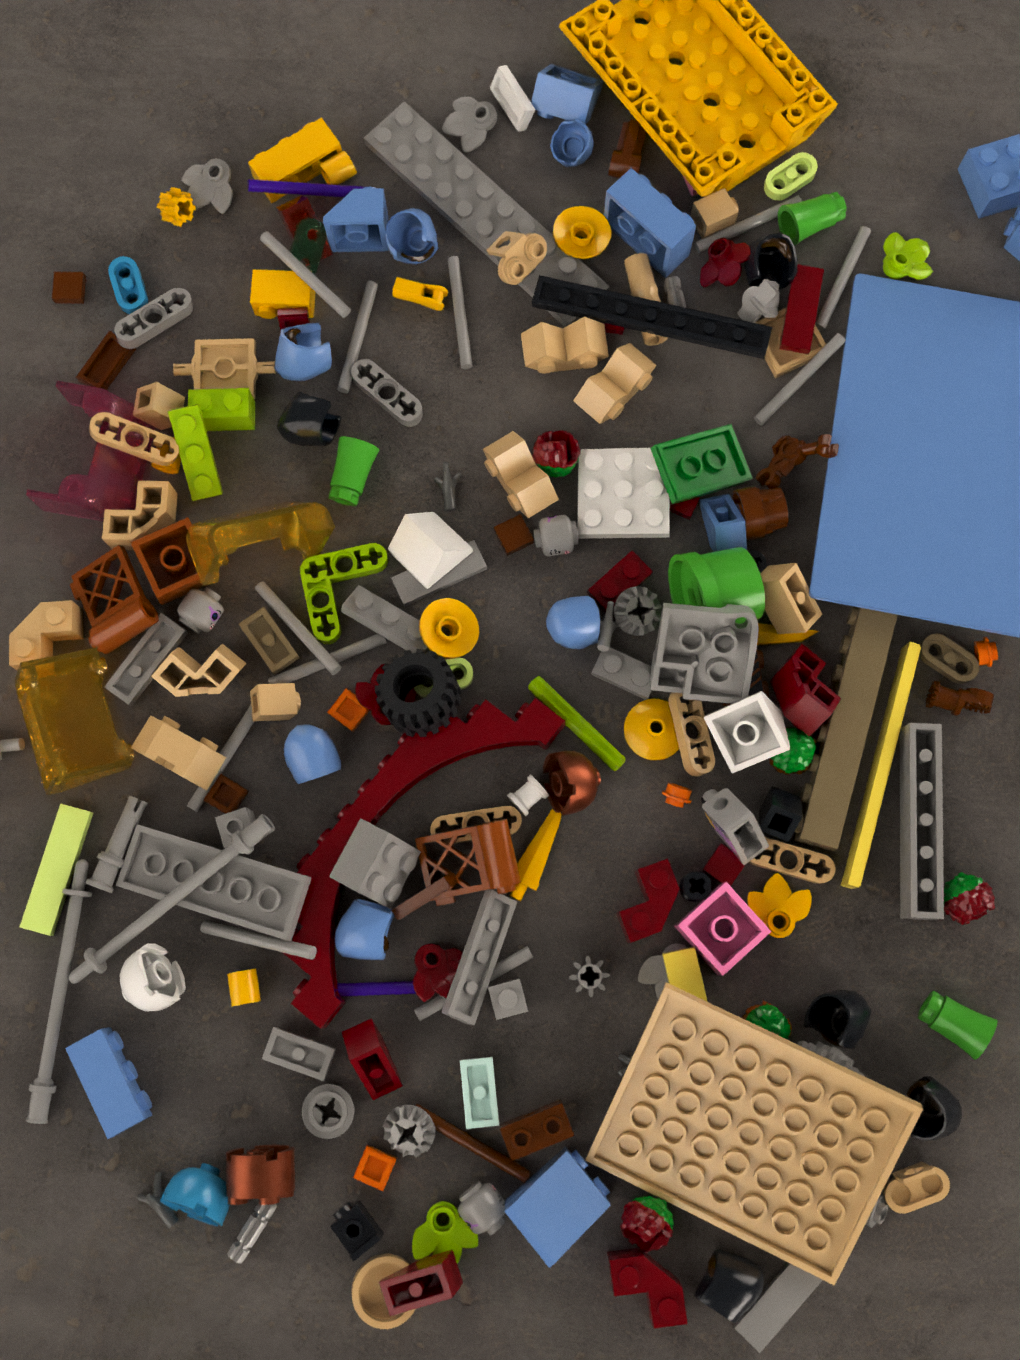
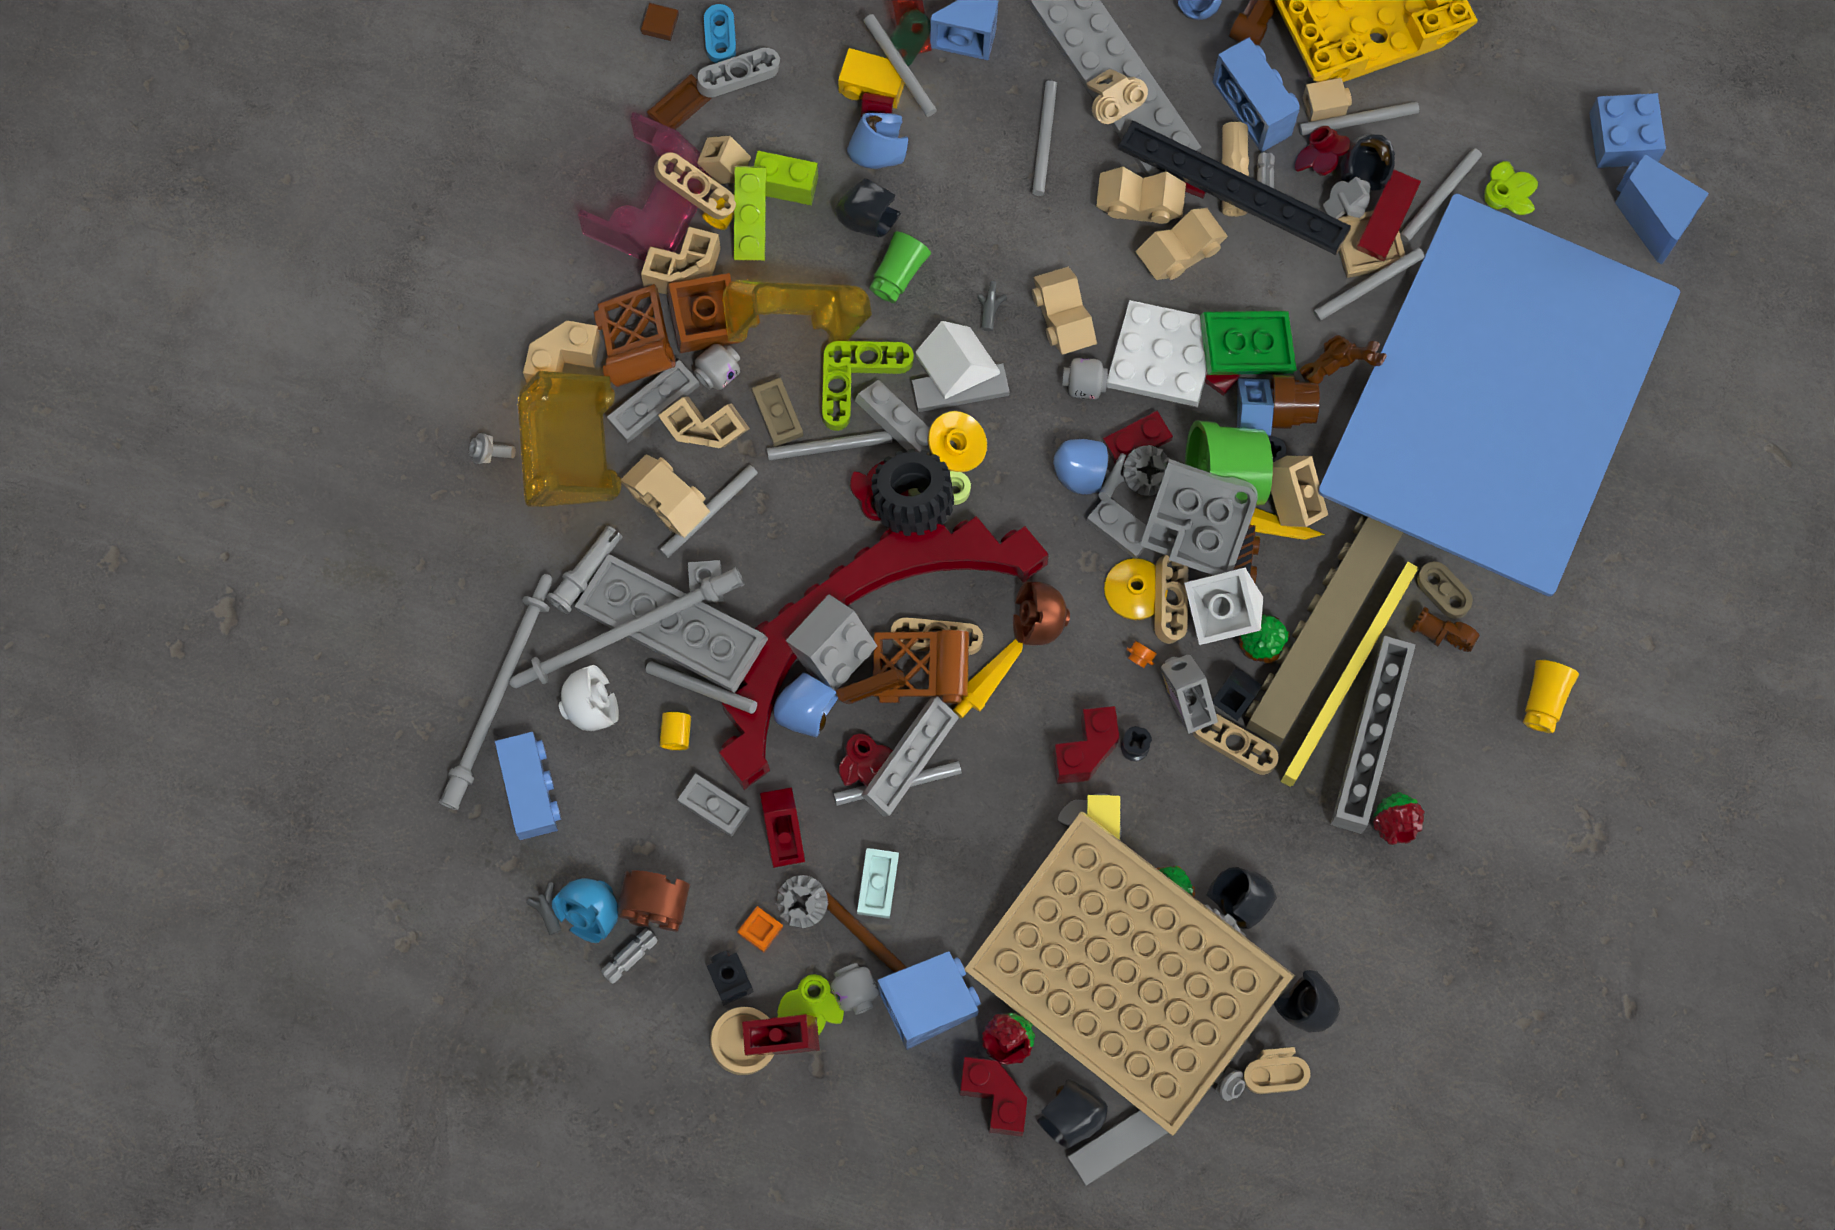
camera: 10 degrees right, 5 degrees down
yellowish green tile [20,803,93,936] -> none
tan plate [173,338,276,399] -> none
reddish brown tile [204,774,249,814] -> none
tan brick [250,683,301,722] -> none
light grey bar [255,581,342,675] -> none
medium blue piece [284,724,341,784] -> none
light grey gear [302,1083,355,1139] -> none
orange tile [327,688,370,732] -> none
dark purple bar [335,981,416,996] -> none
light grey bar [337,281,378,393] -> none
light grey beam [351,359,423,427] -> none
medium blue piece [385,208,438,264] -> none
yellow bar [392,277,448,311] -> none
light grey brick [488,978,528,1020] -> none
reddish brown tile [493,514,534,556] -> none
reddish brown brick [499,1099,574,1161] -> none
white bush [507,774,549,817] -> none
lime axle [528,676,626,771] -> none
dark red piece [532,430,581,478] -> none
yellow dish [553,206,611,259] -> none
light grey gear [569,956,610,997] -> none
bright pink brick [674,882,771,976] -> none
dark red tile [702,843,747,886] -> none
yellow plate [747,873,812,938] -> none
yellowish green plate [764,152,818,201] -> none
dark red brick [770,644,842,737] -> none
bright green plant [778,192,847,246] -> none
bright green plant [918,991,997,1060] -> none
orange plate [974,637,998,667] -> none

